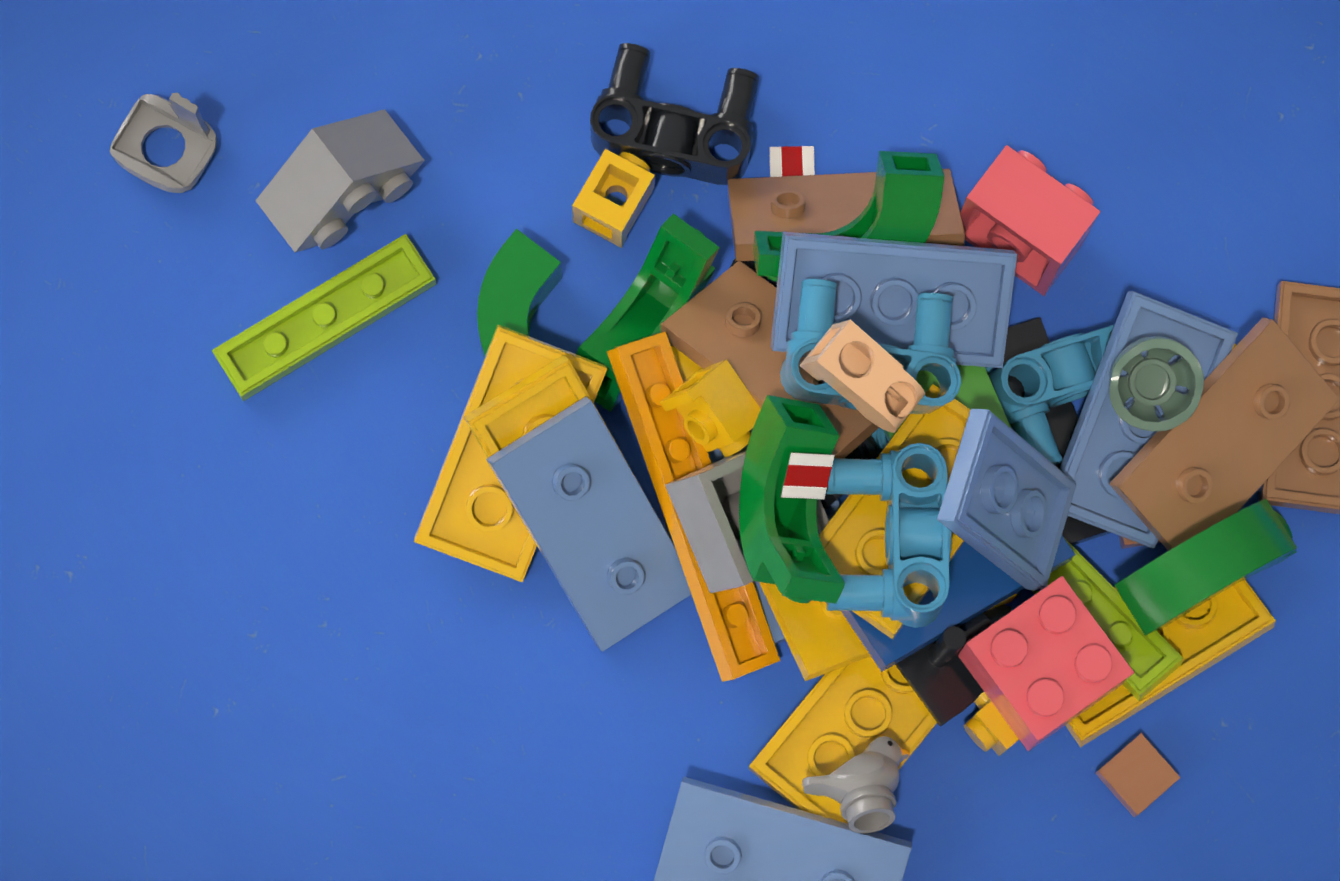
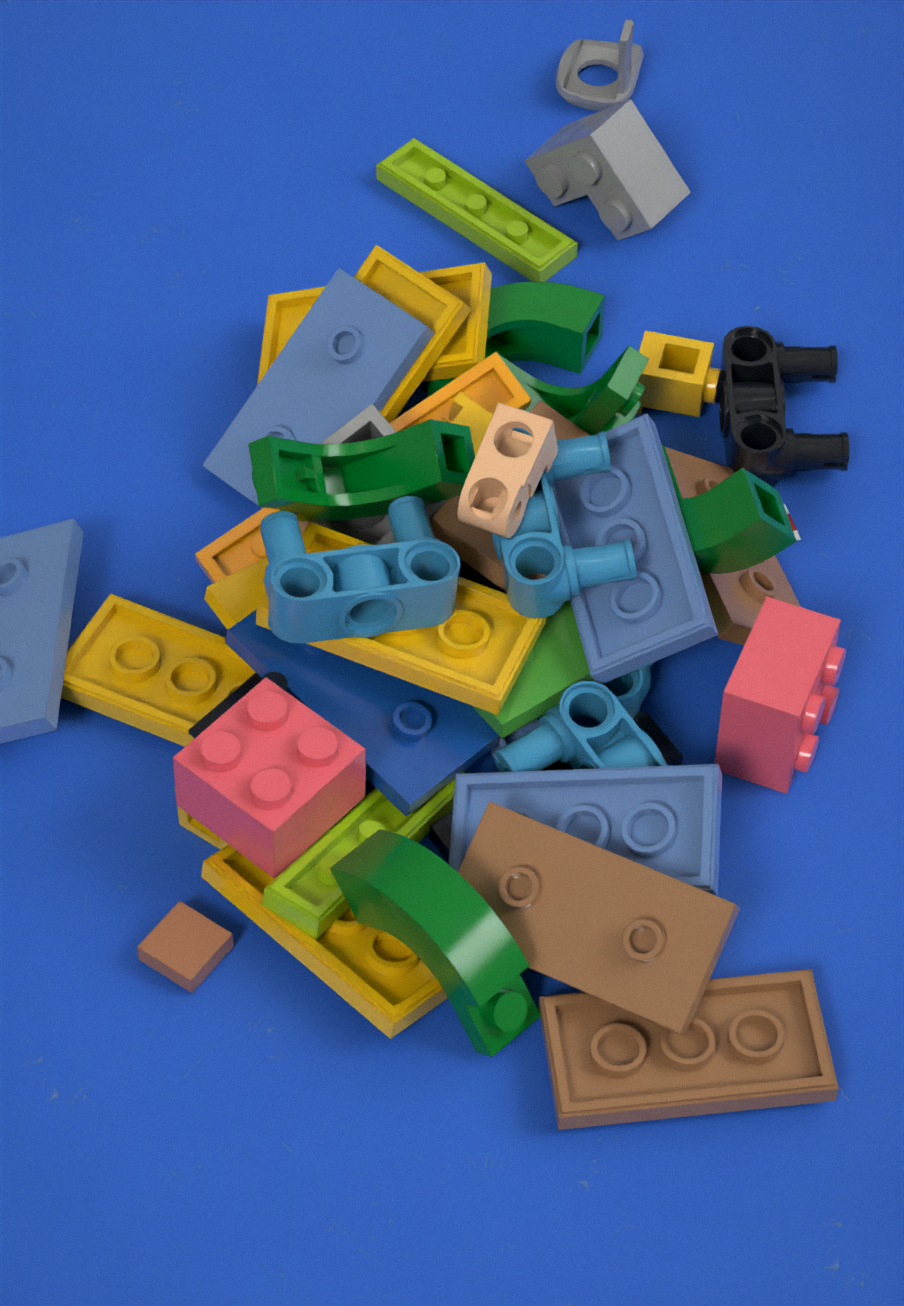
camera: 80 degrees right, 25 degrees down
sticker [781,452,835,499] -> none
light grey animal [802,736,909,833] -> none
medium blue tile [937,409,1076,591] -> none
sand green helmet [1109,336,1204,432] -> none

